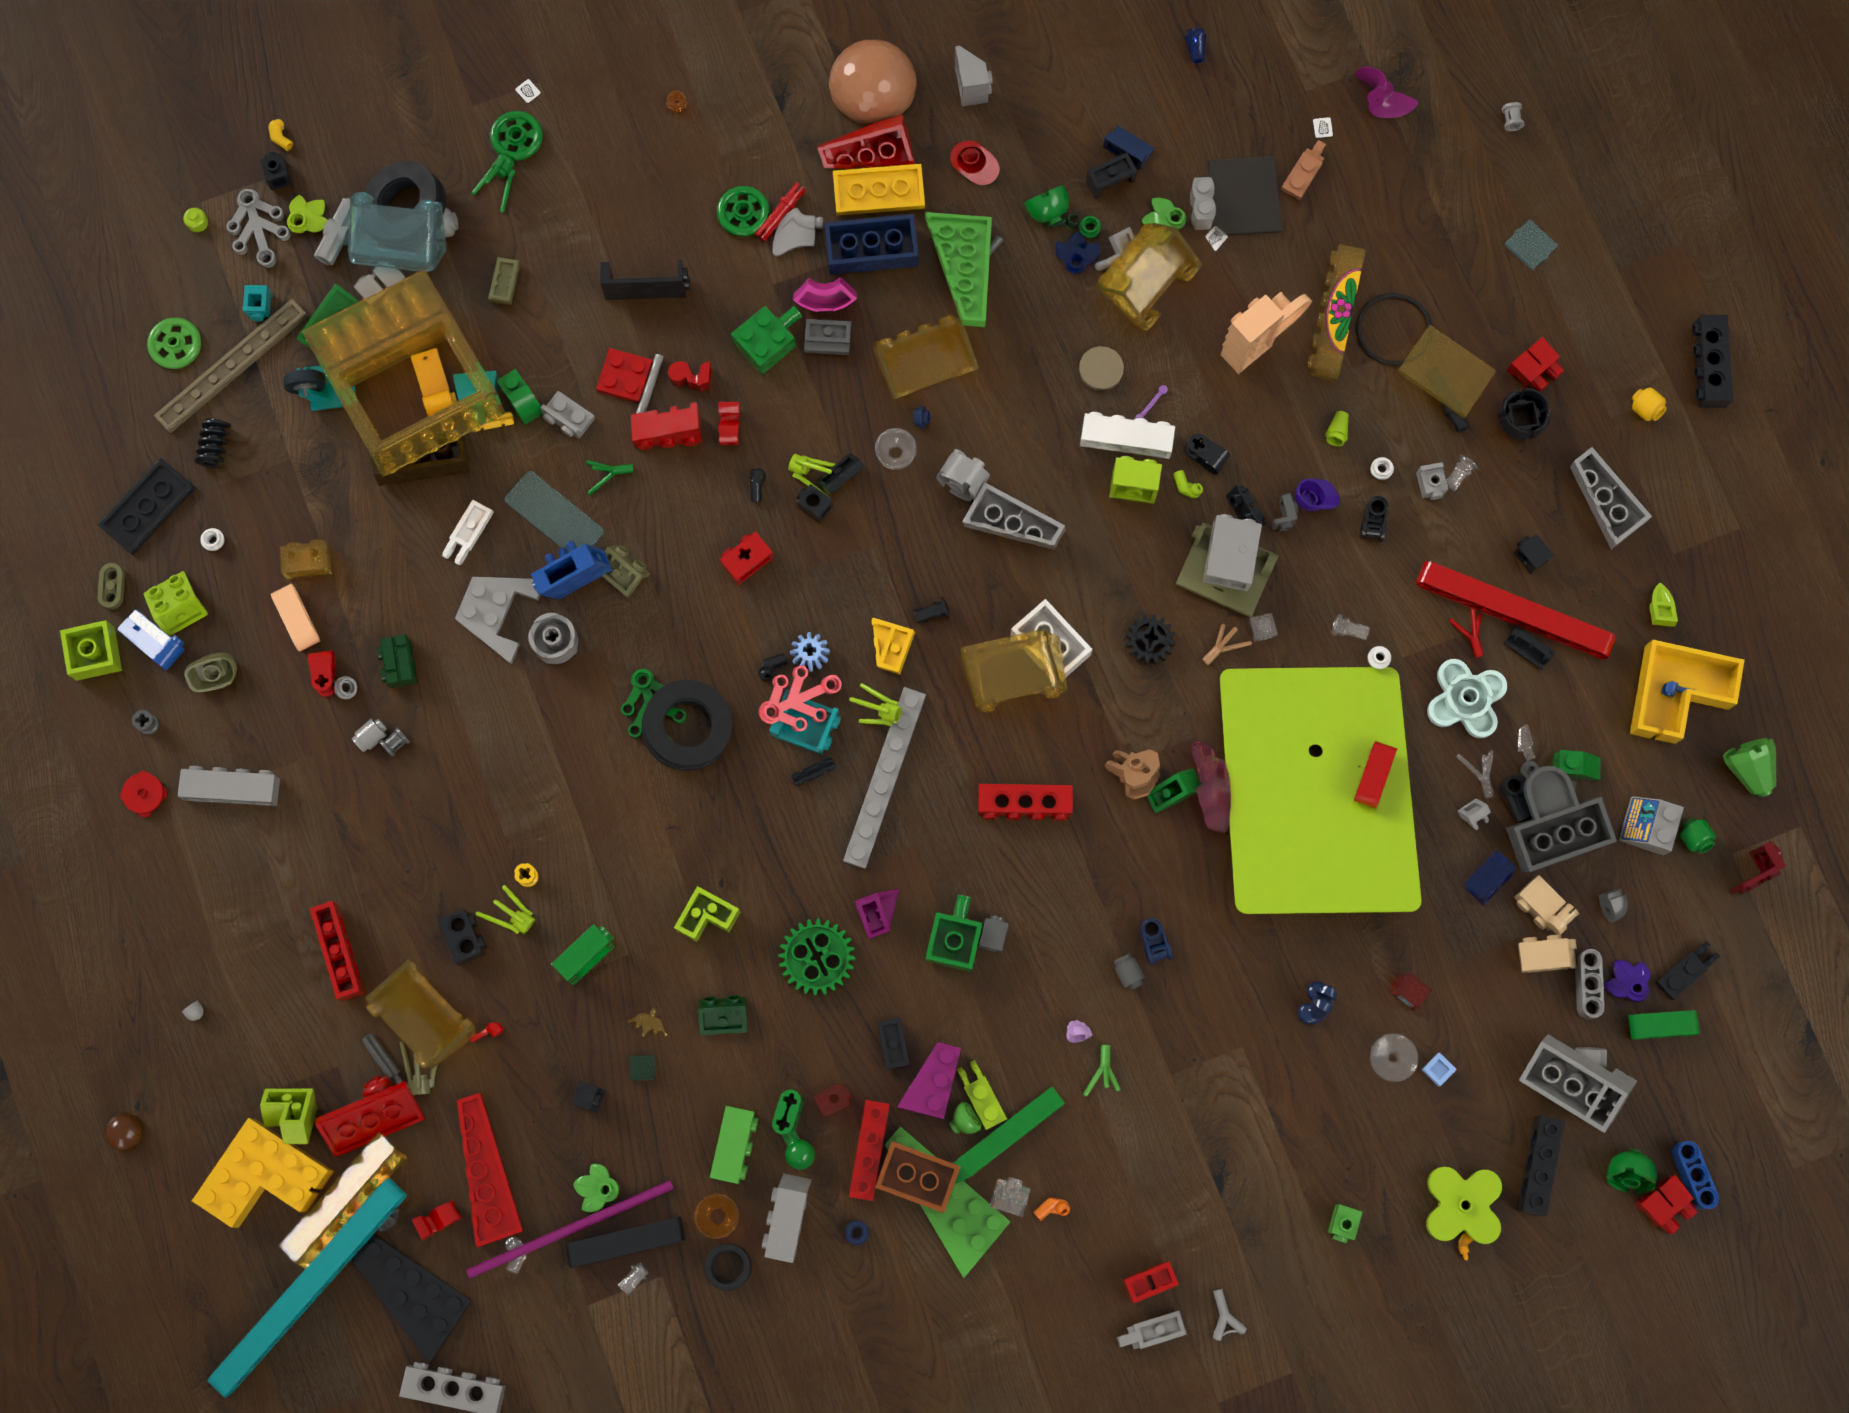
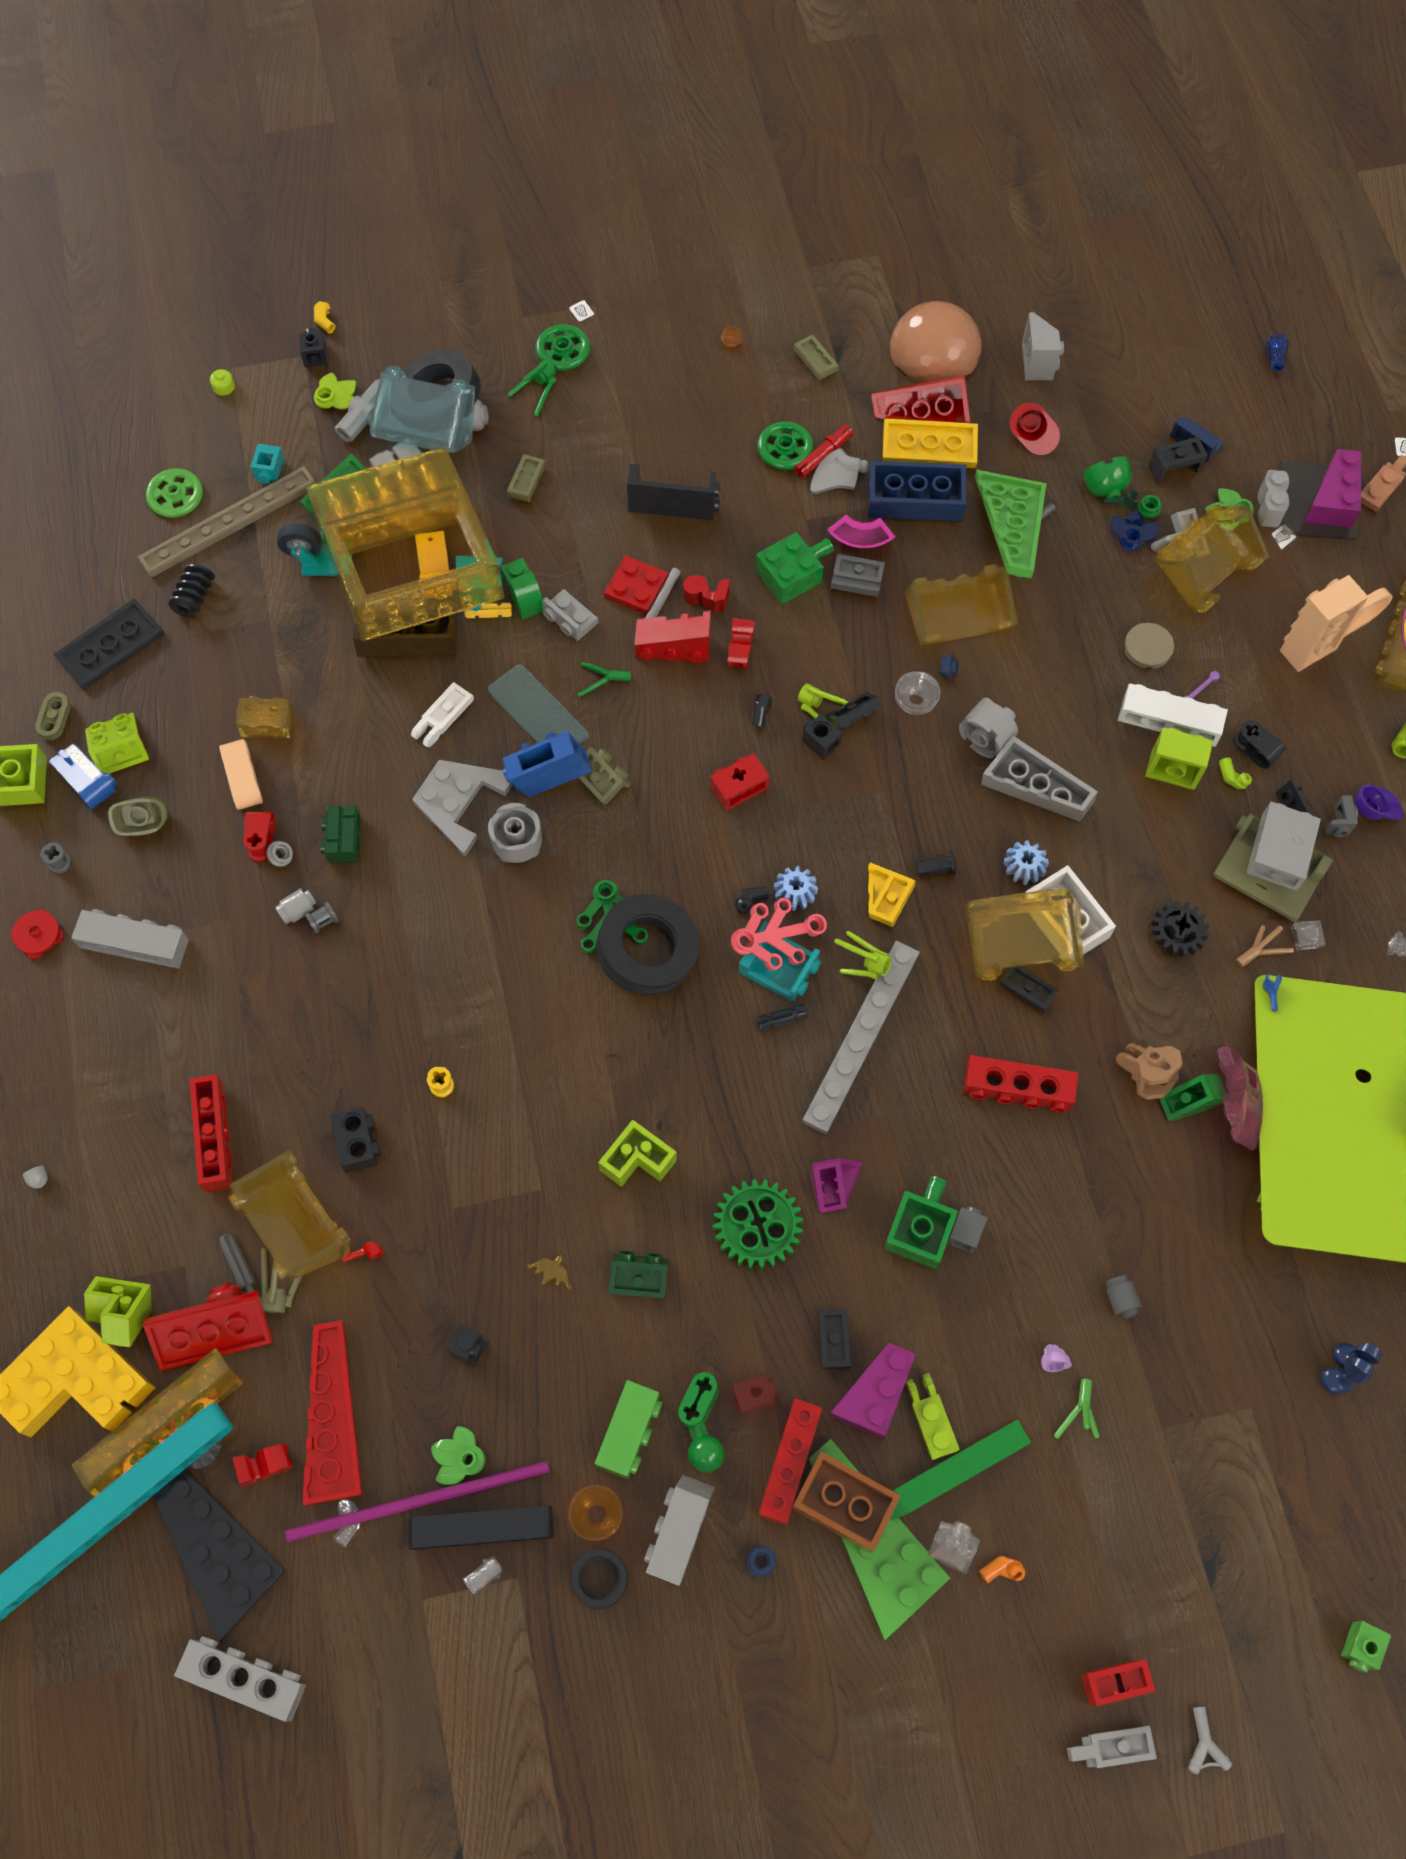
camera: 10 degrees right, 10 degrees down
white plate [201,528,224,551] -> none
light grey plant [226,189,291,268] -> none
lime plant [476,885,535,935] -> none
green window [552,924,615,986] -> none
clear green plate [630,1055,655,1081] -> none
bright green brick [949,1102,981,1134] -> none
dark blue piece [1139,918,1173,966] -> none
none -> olive plate [793,334,839,381]
none -> black plate [999,961,1059,1013]
none -> light blue gear [1004,840,1049,886]
none -> blue hand [1262,974,1282,1012]
none -> magenta wedge [1304,449,1361,528]

